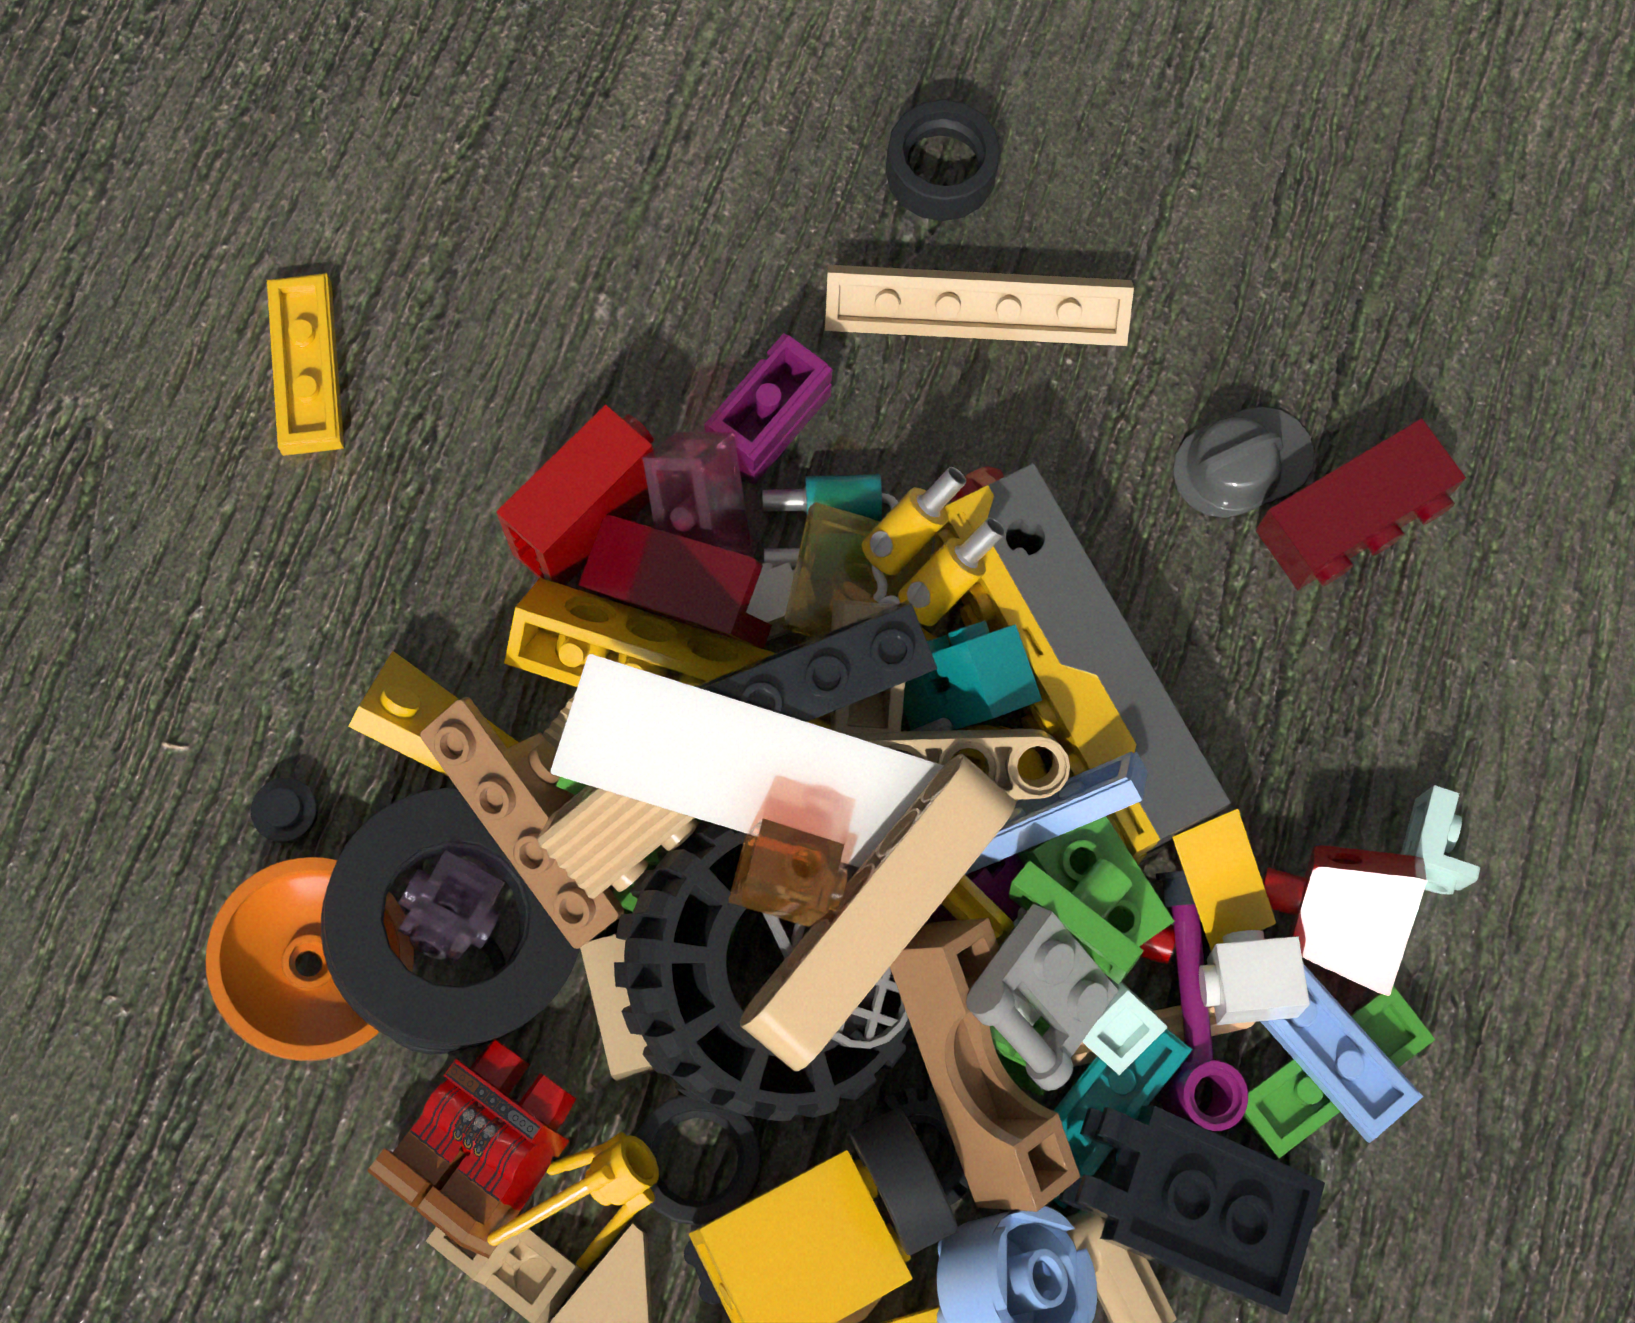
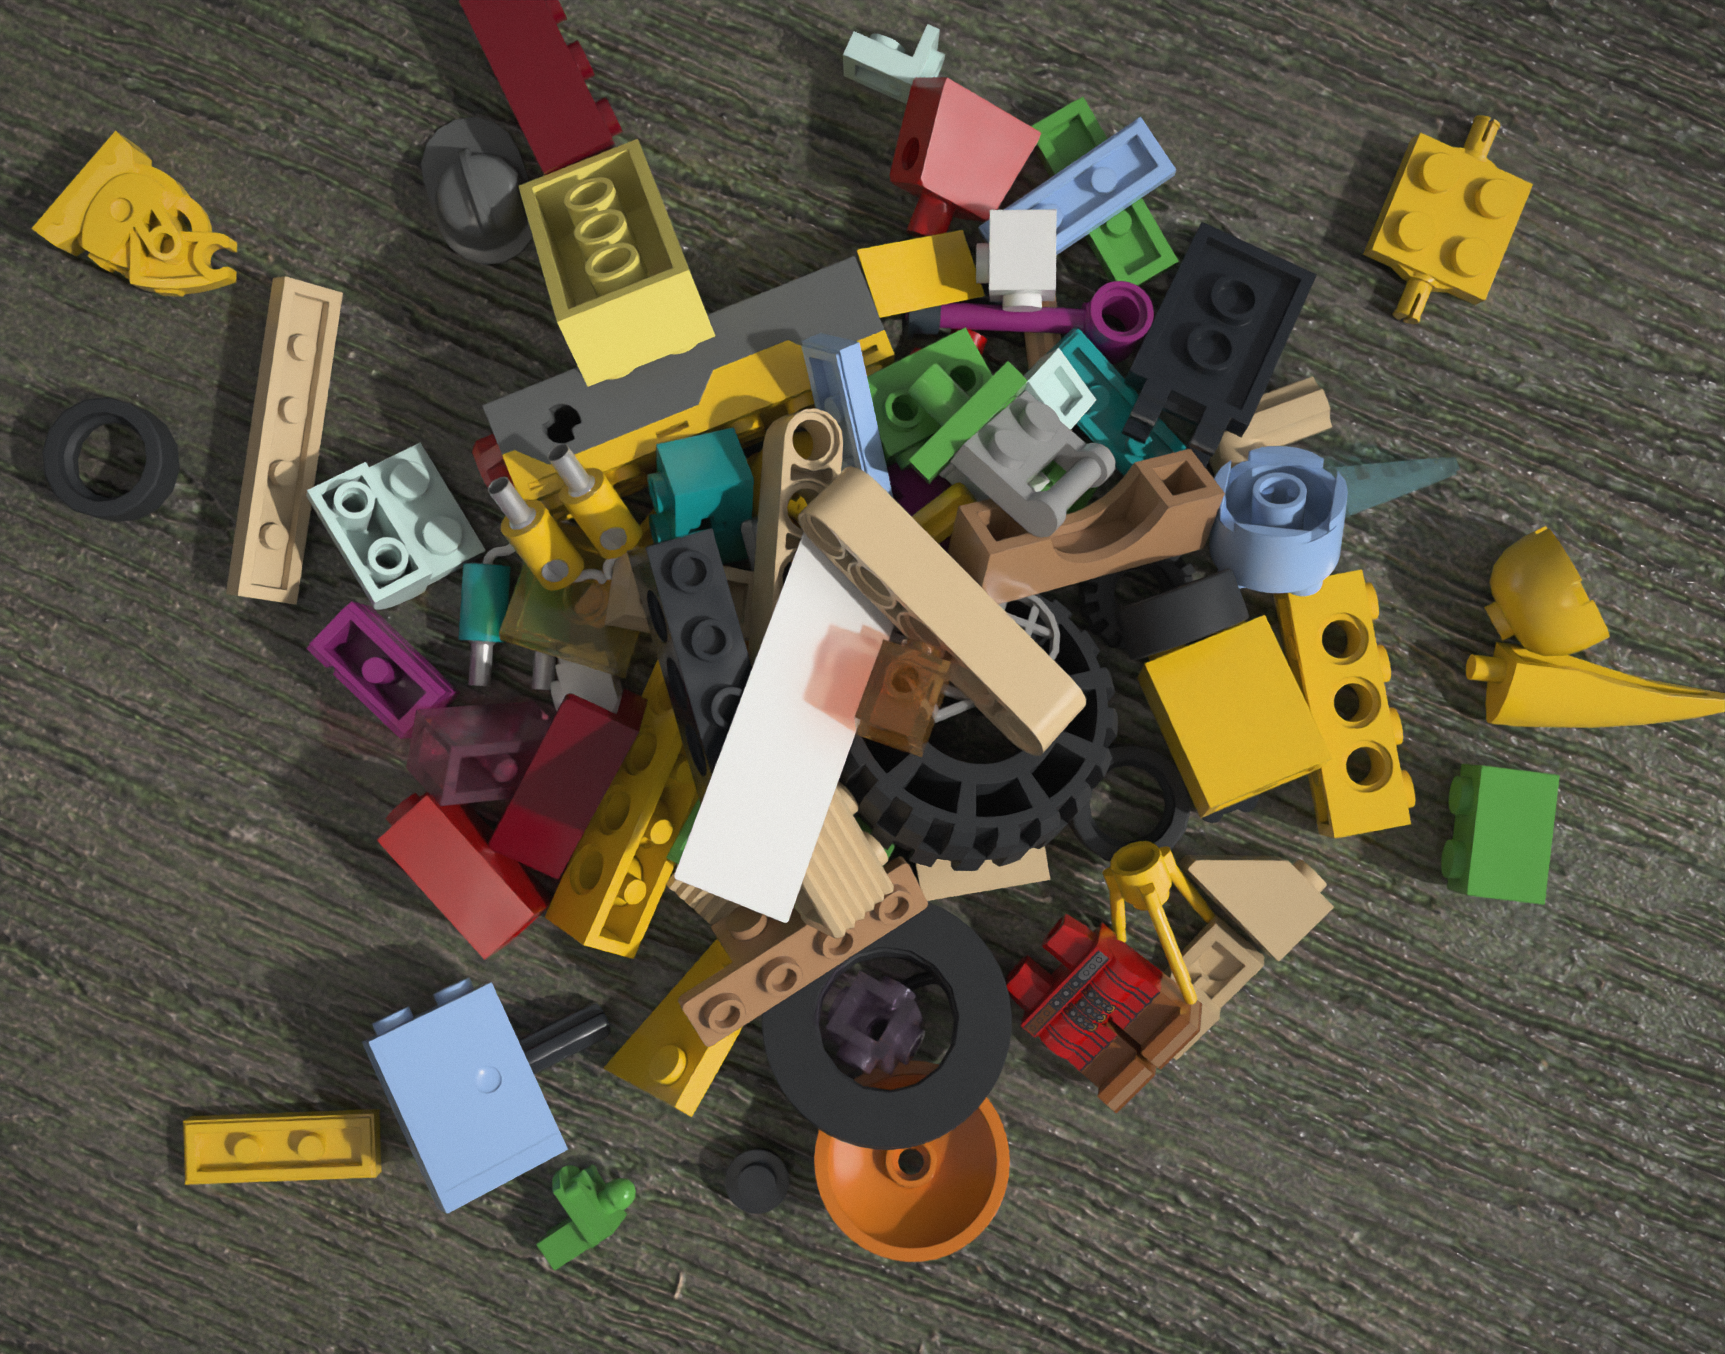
camera: 80 degrees left, 15 degrees up
none -> yellow piece [32,130,237,297]
none -> light aqua brick [306,443,486,610]
none -> light blue piece [362,977,611,1214]
none -> light yellow brick [519,139,715,387]
none -> bright green piece [536,1164,636,1271]

